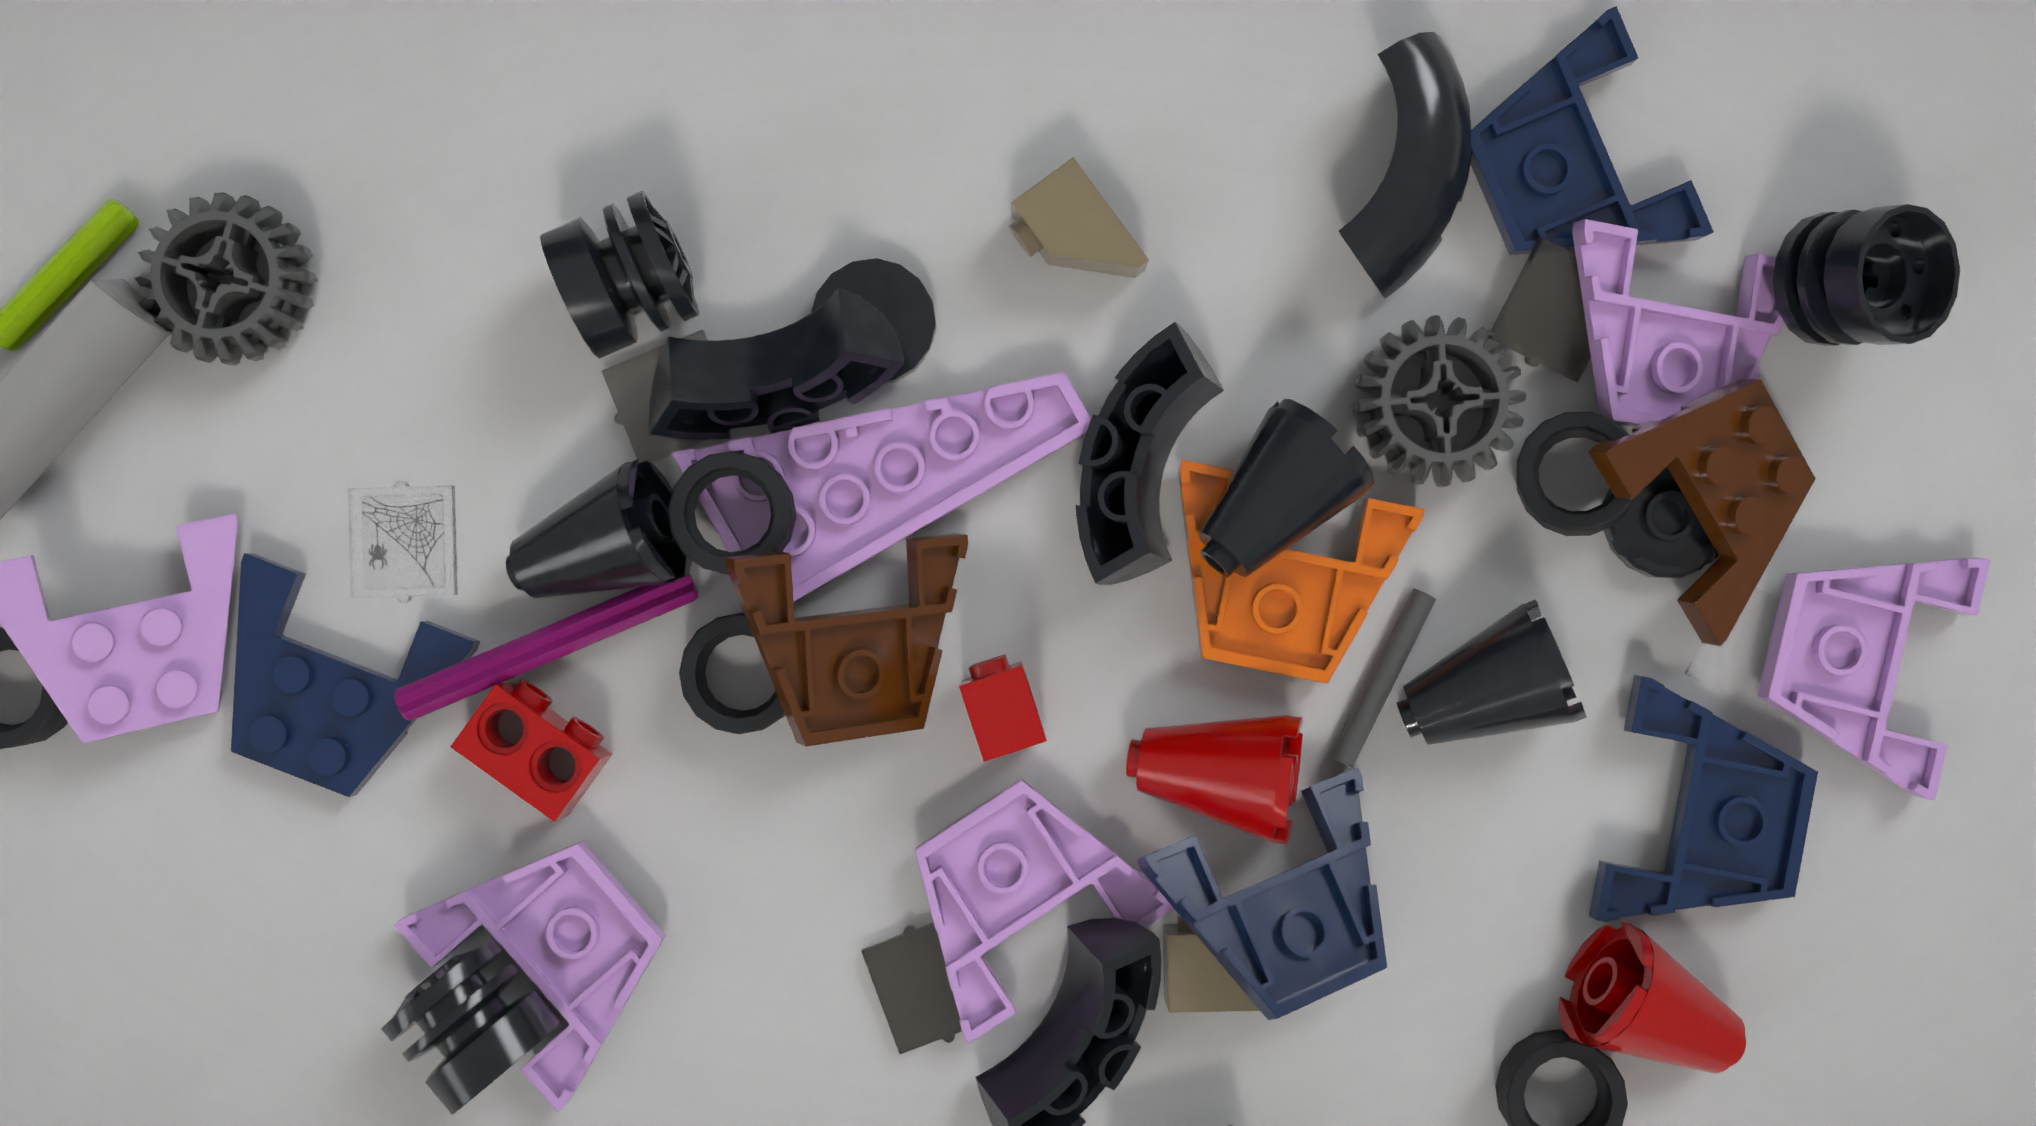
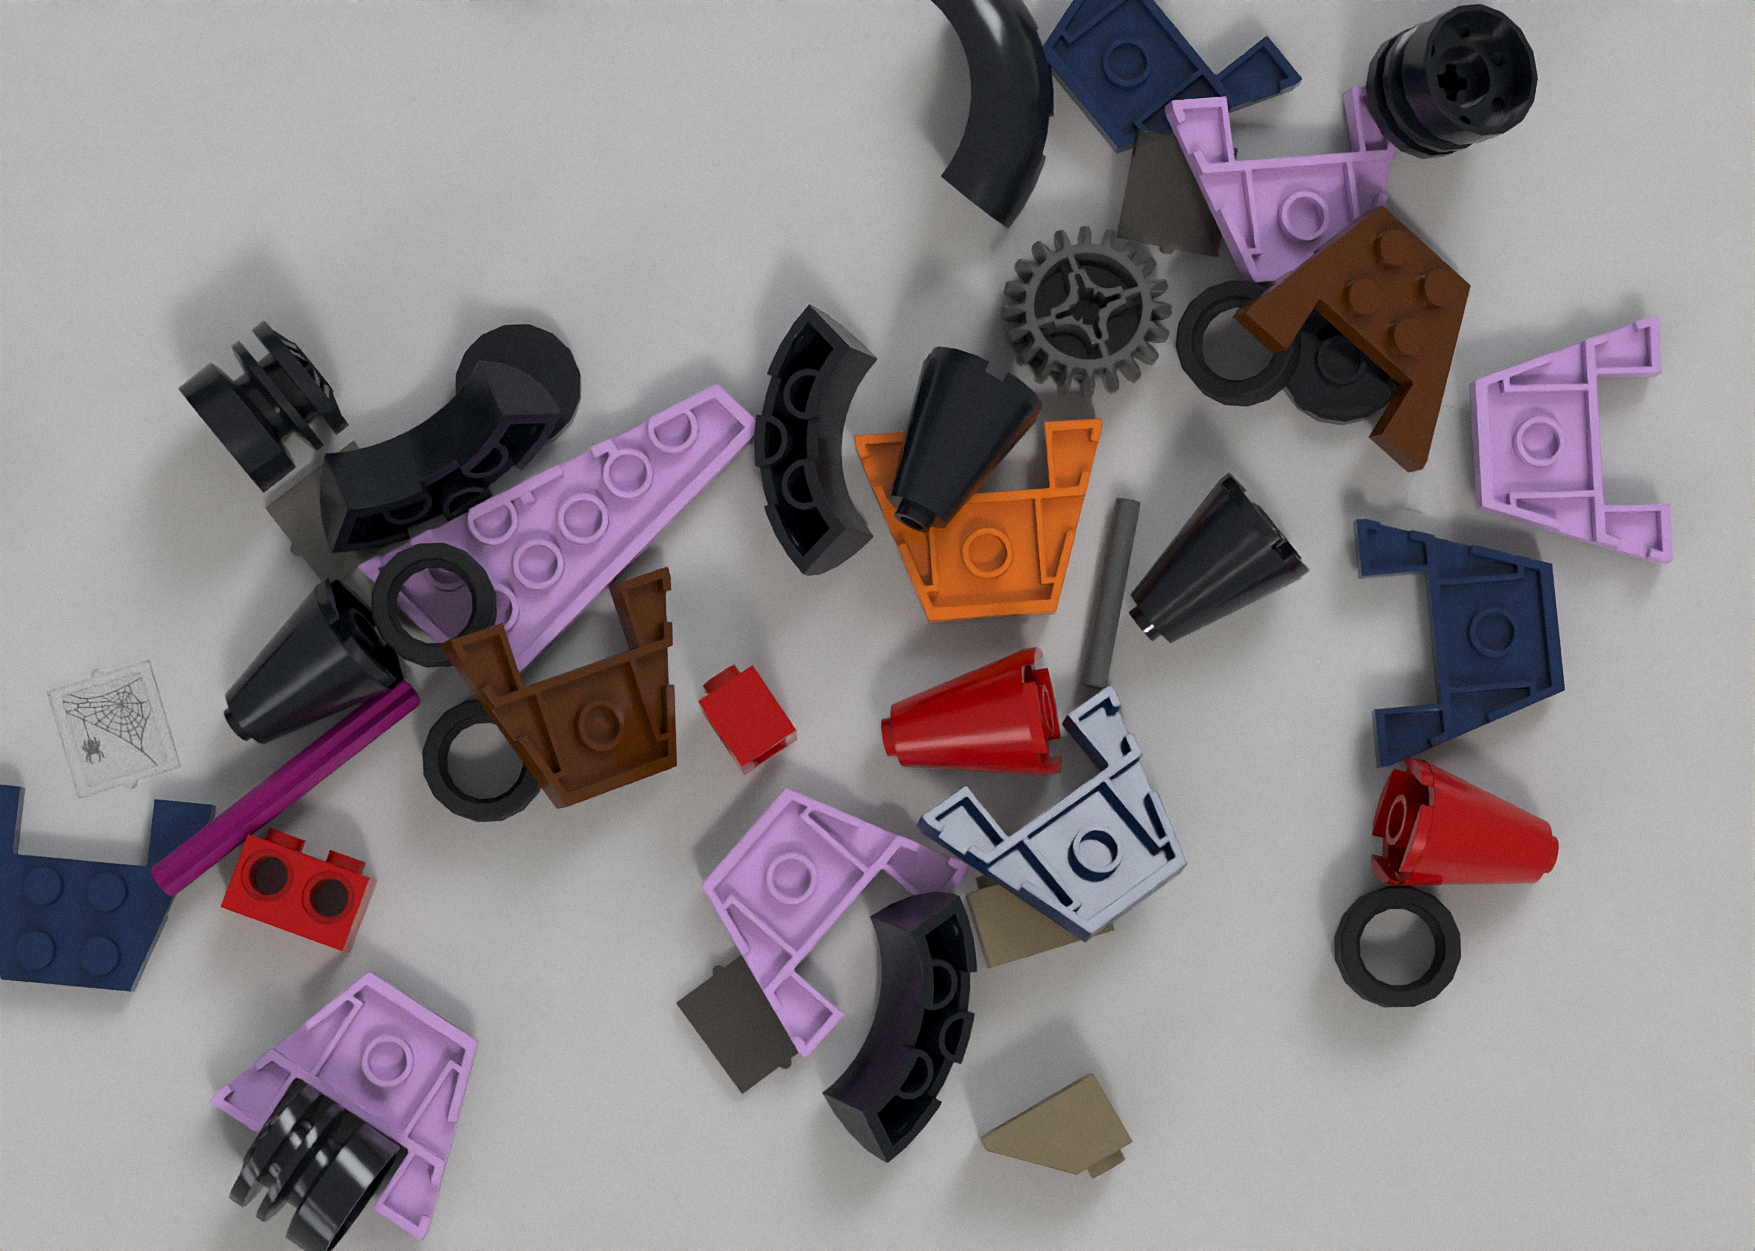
camera: 20 degrees left, 5 degrees down
dark tan slope [1009,157,1149,278] -> none

